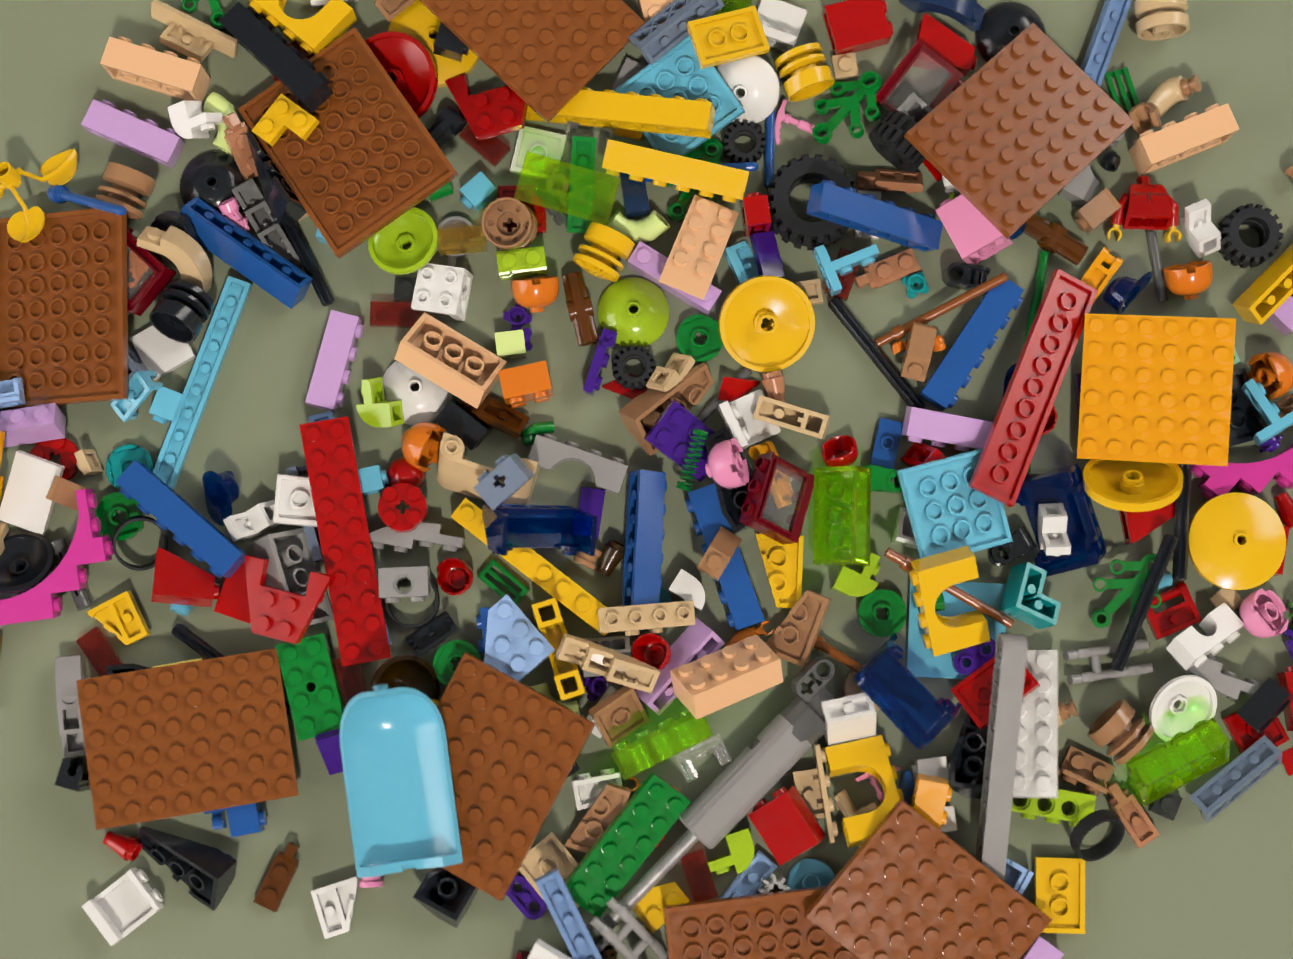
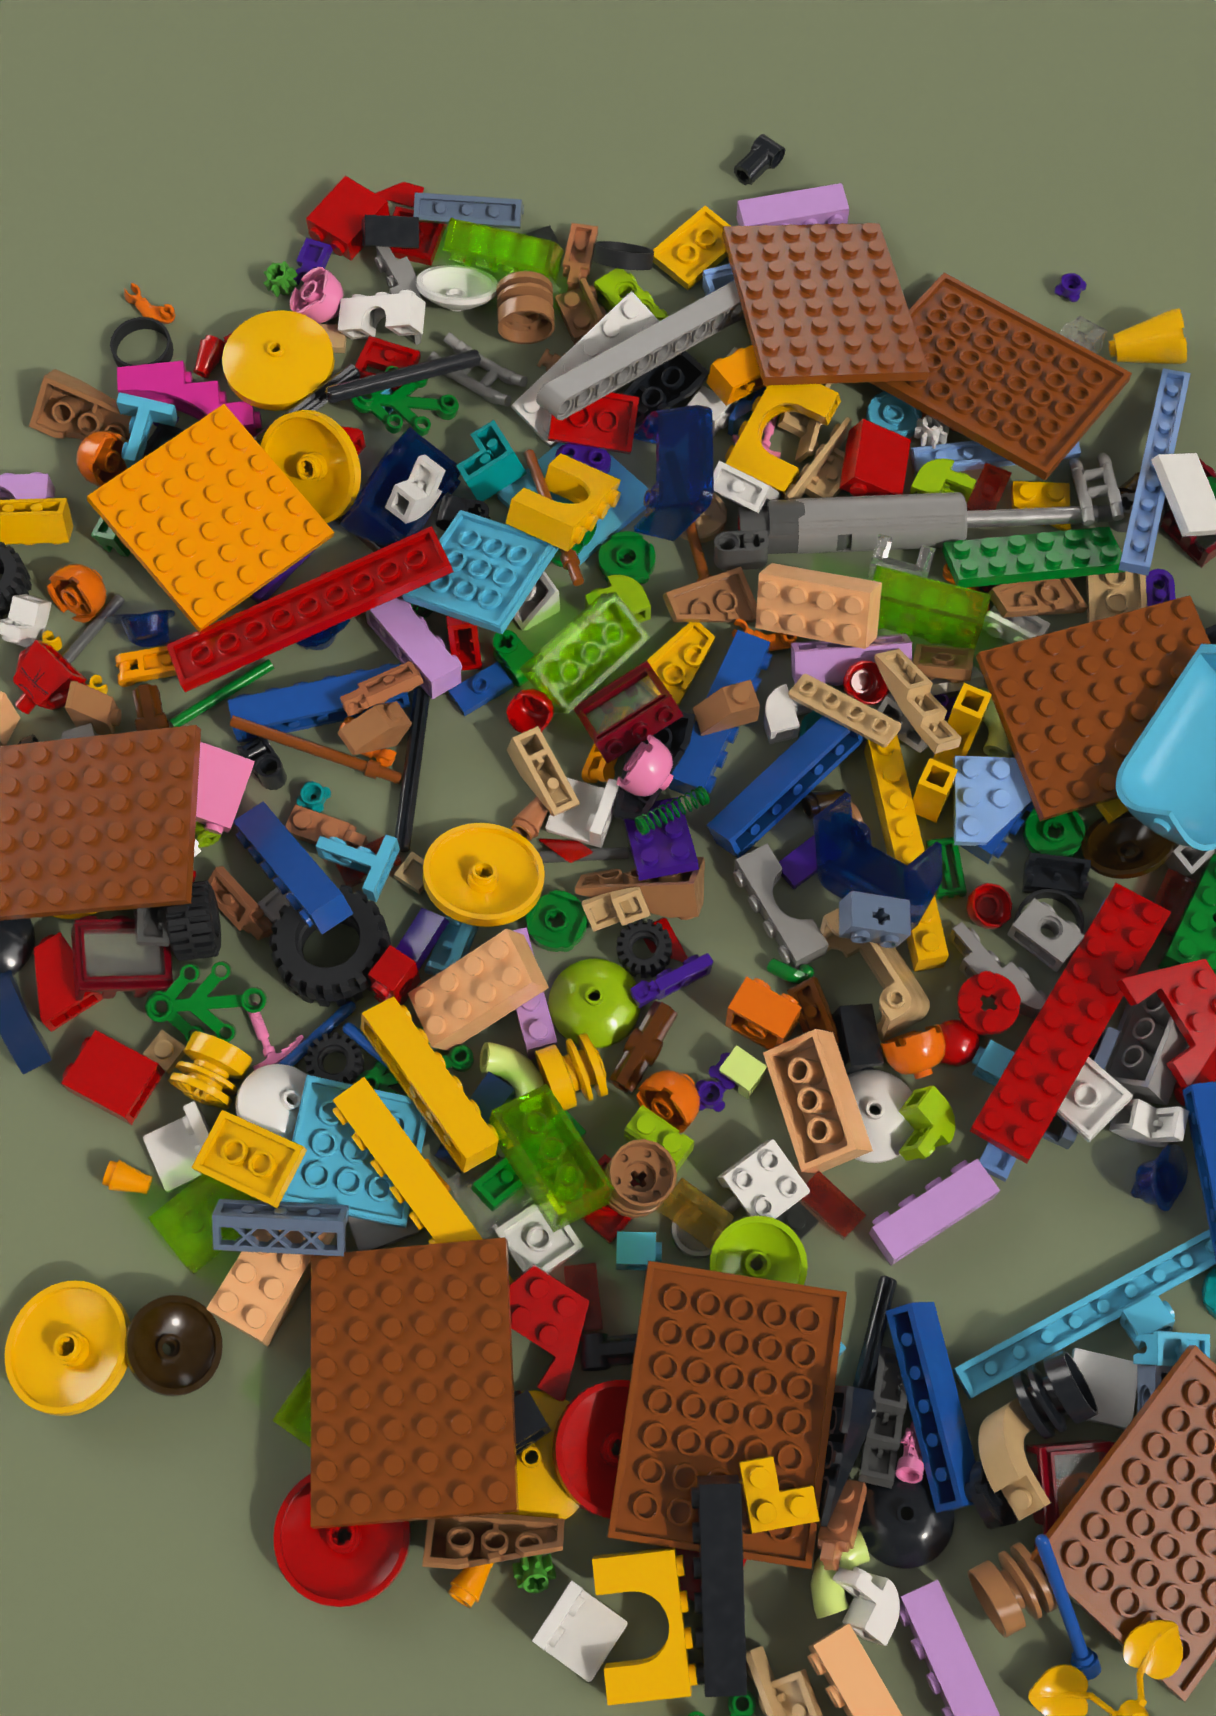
camera: 130 degrees left, 15 degrees down
none -> nougat hinge [340,661,424,717]

